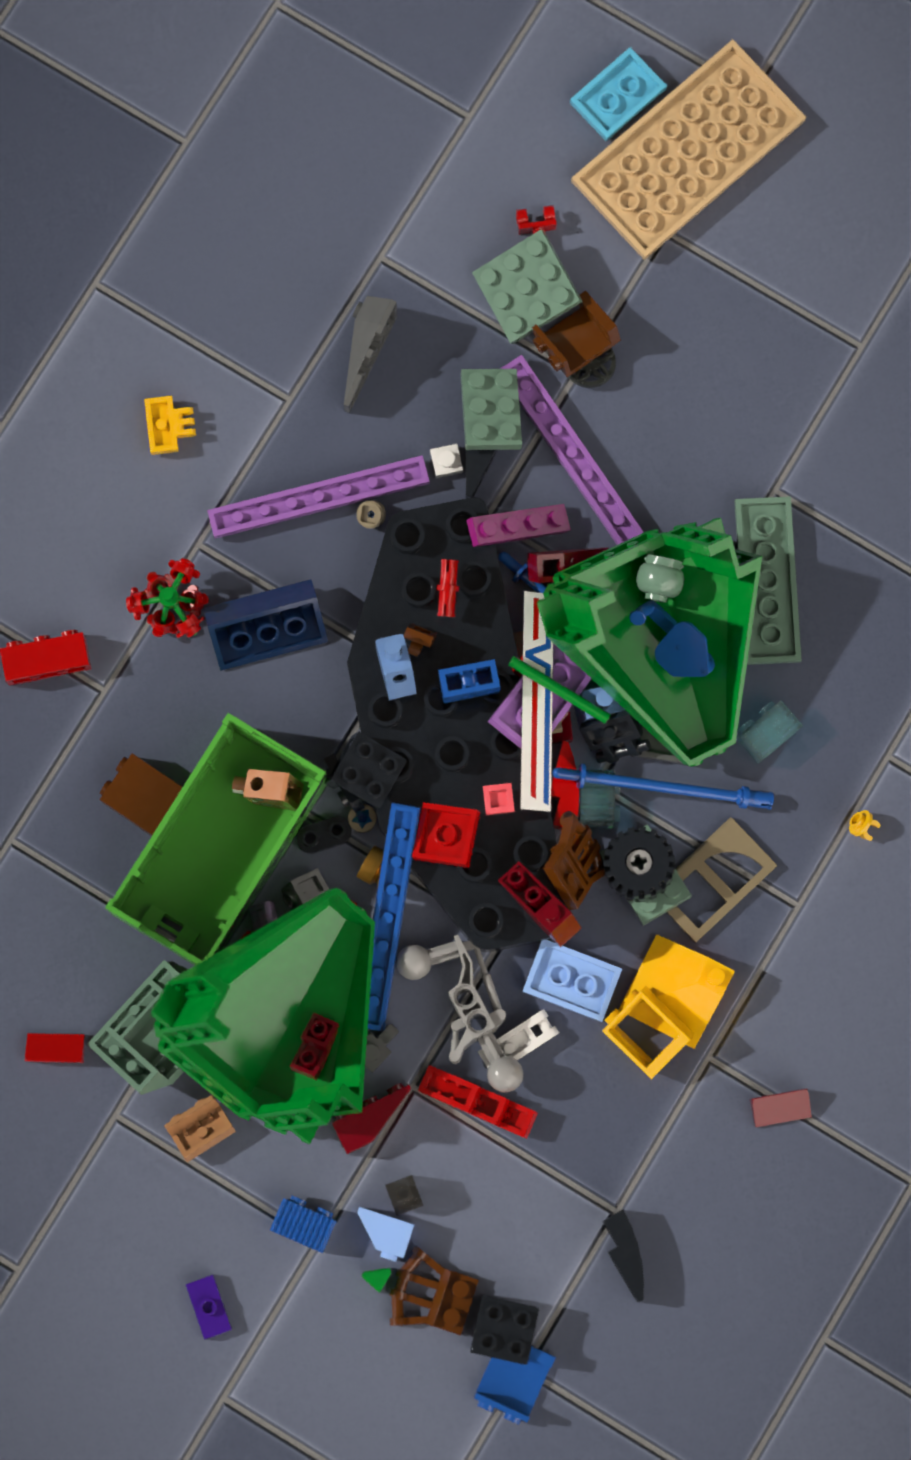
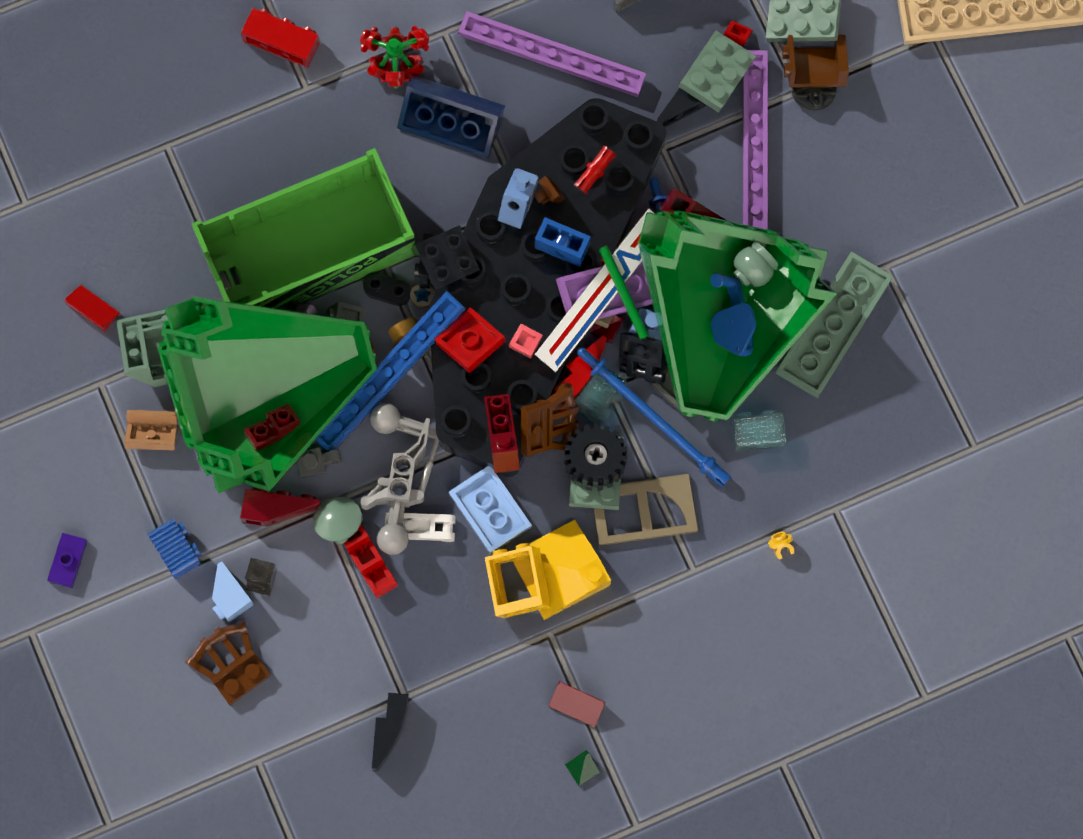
camera: 35 degrees right, 5 degrees down
reddish brown brick [99,753,183,836] -> none
nougat torso [232,769,304,811] -> none
dark tan tile [357,500,386,529] -> none
green slope [362,1268,392,1293] -> none
white plate [430,444,463,478] -> none
magenta plate [466,504,571,547] -> none
black bracket [470,1294,539,1365] -> none
blue panel [474,1346,556,1425] -> none
none -> sand green dish [313,497,363,544]
none -> dark green slope [565,750,600,786]
none -> red slope [724,21,753,46]

